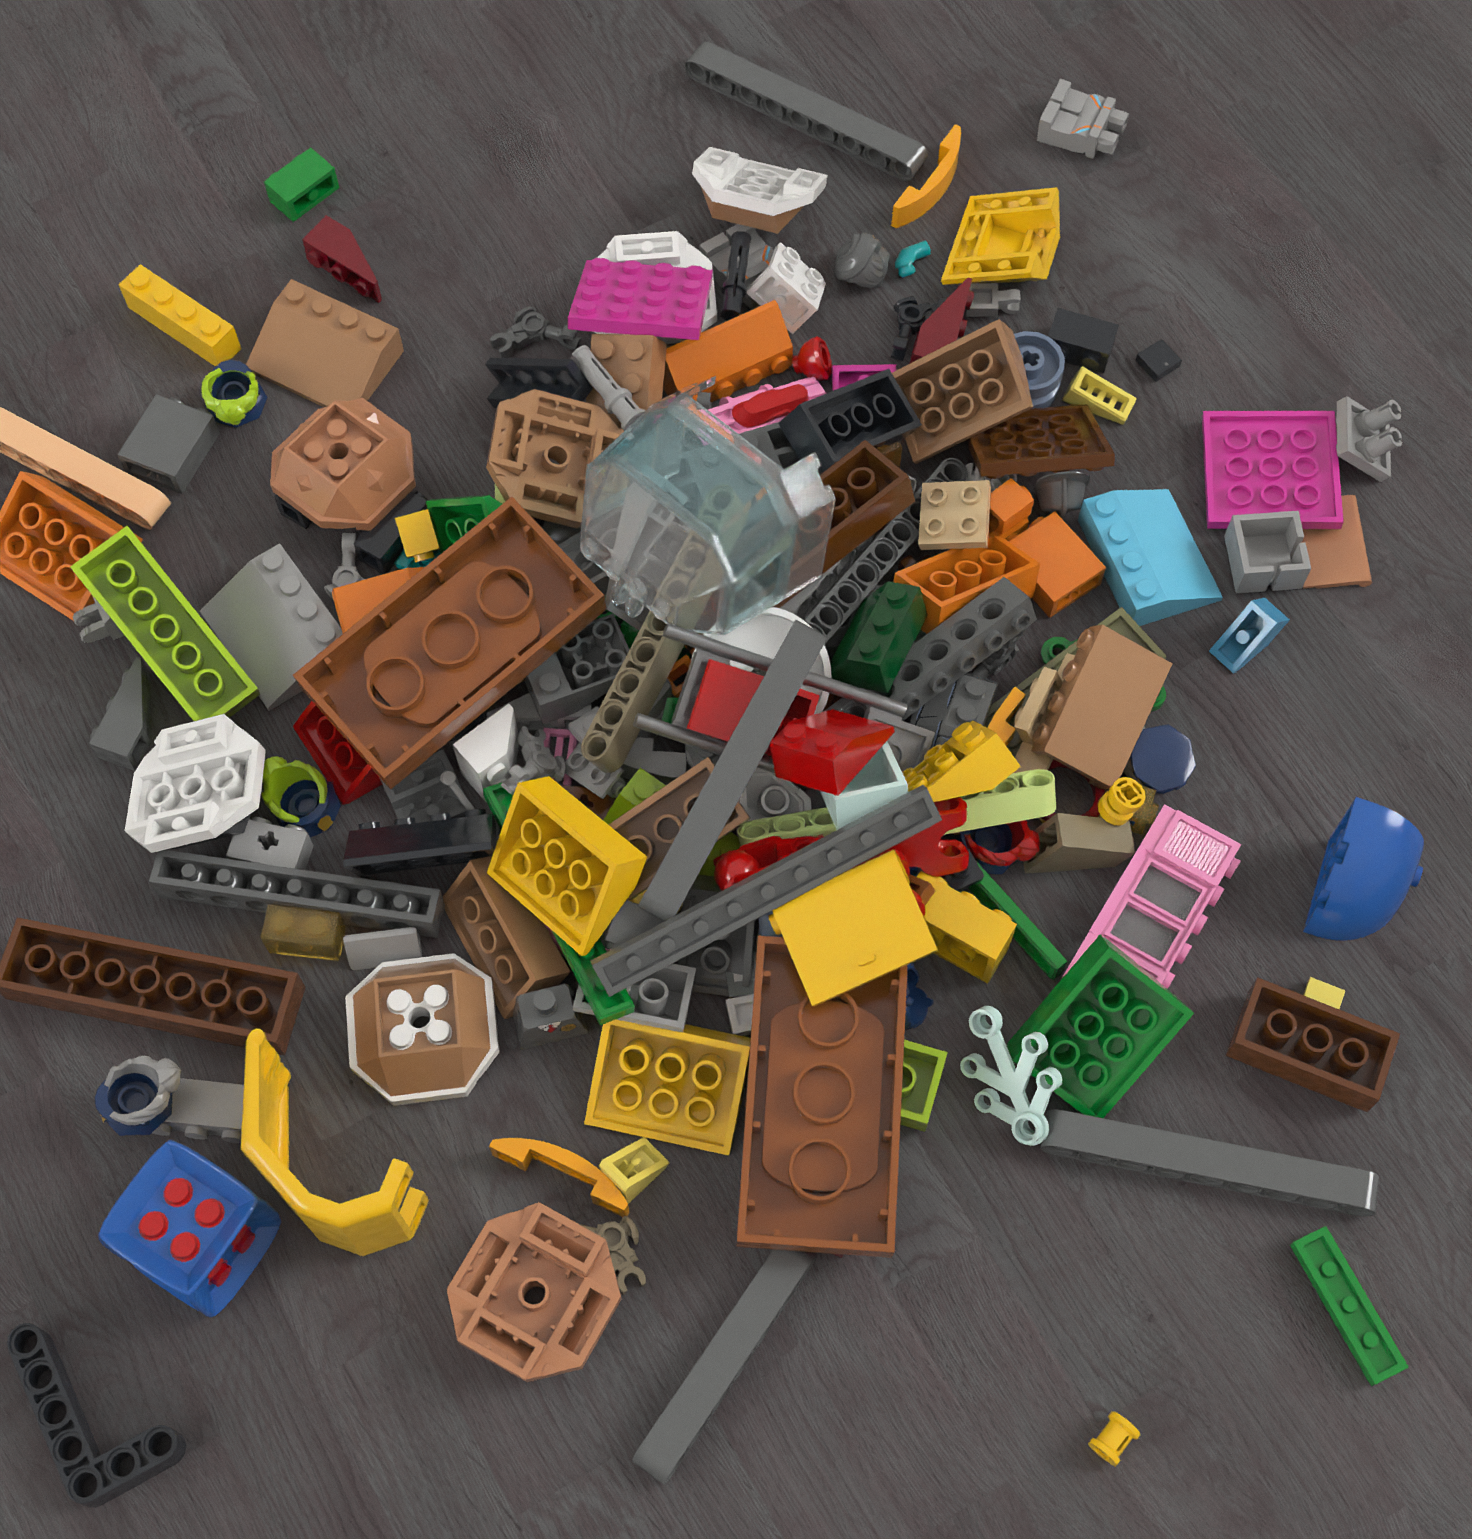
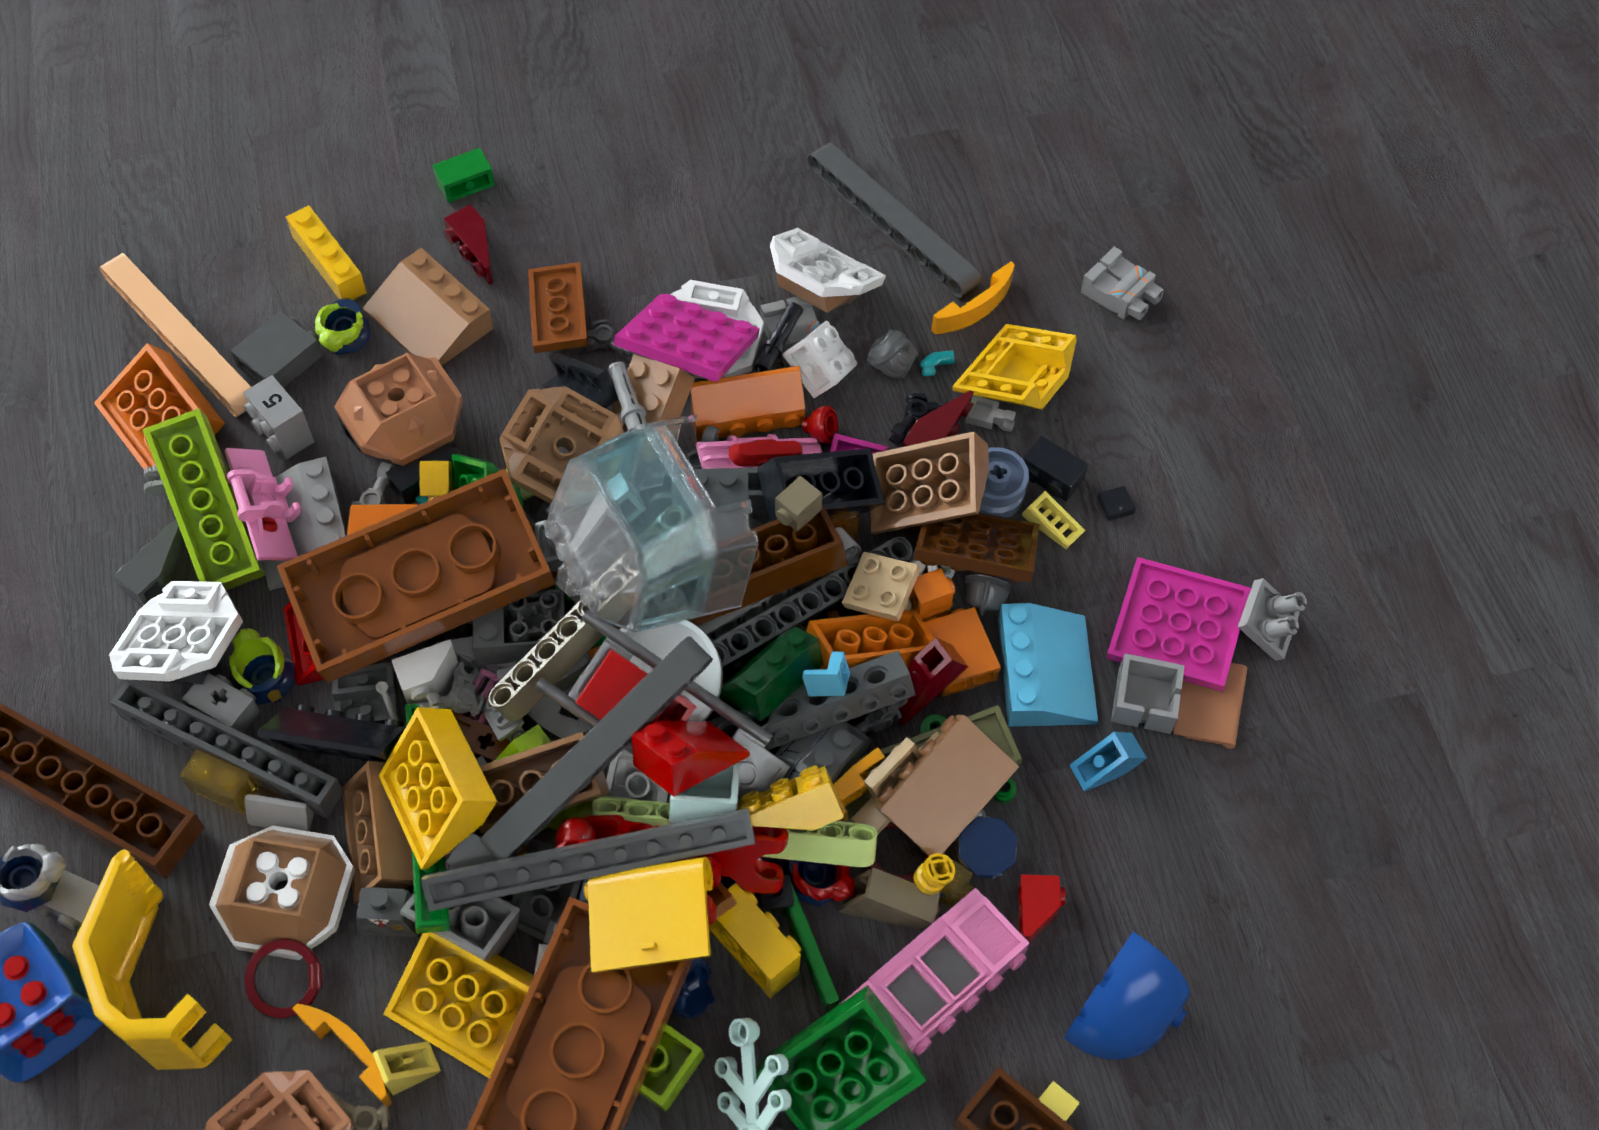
camera: 15 degrees right, 5 degrees down
none -> bright pink piece [225,448,301,561]
none -> light grey brick [243,375,314,460]
none -> dark red piece [244,939,322,1018]
none -> dark orange plate [528,262,589,353]
none -> dark tan brick [775,476,822,532]
none -> medium azure panel [802,652,850,696]
none -> dark red slope [899,638,968,726]
none -> red slope [1017,875,1066,943]

